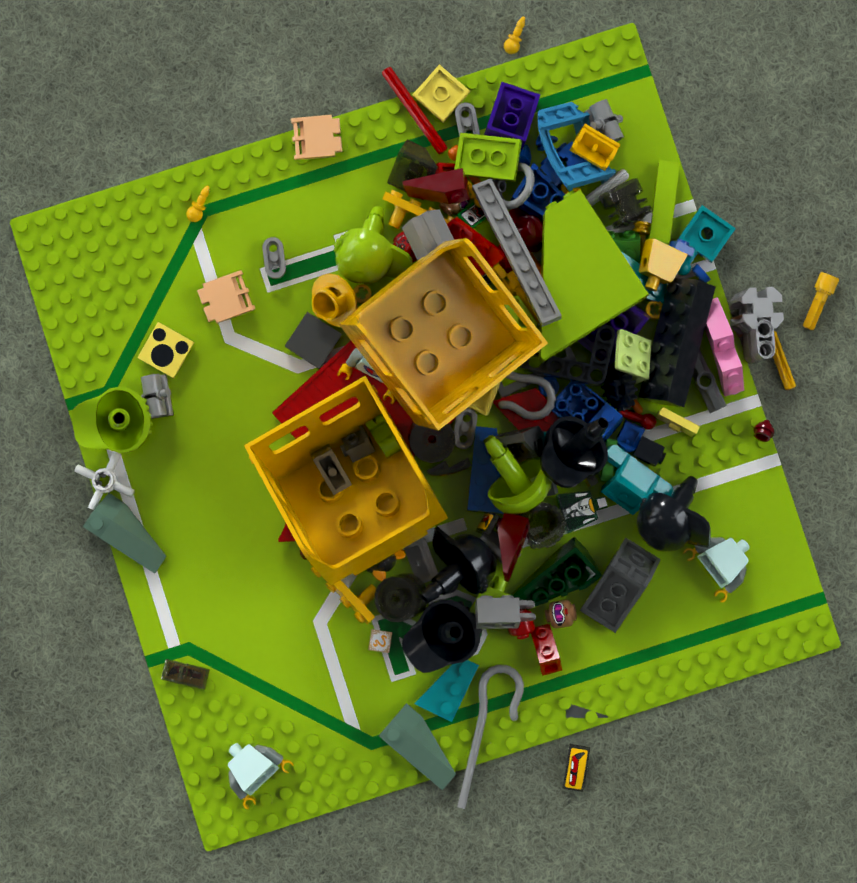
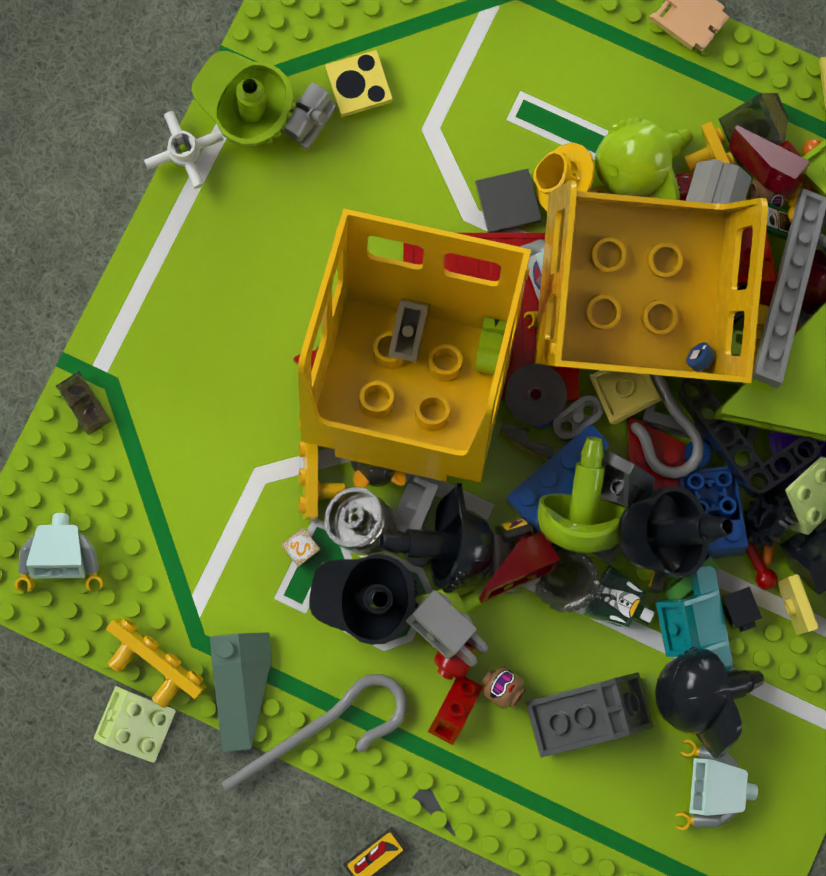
camera: 40 degrees right, 5 degrees down
sand green wedge [83,493,167,574] -> none
light nougat plate [197,270,256,323] -> none
light grey plate [262,237,286,279] -> none
dark grey brick [340,425,375,462] -> none
red axle [382,67,447,155] -> none
teal wing [414,660,479,722] -> none
dark green wedge [511,537,603,610] -> none
blue plate [616,420,645,452] -> none
none -> yellowish green bracket [93,686,175,763]
none -> yellow plate [106,618,207,708]
none -> blue tile [686,342,715,372]

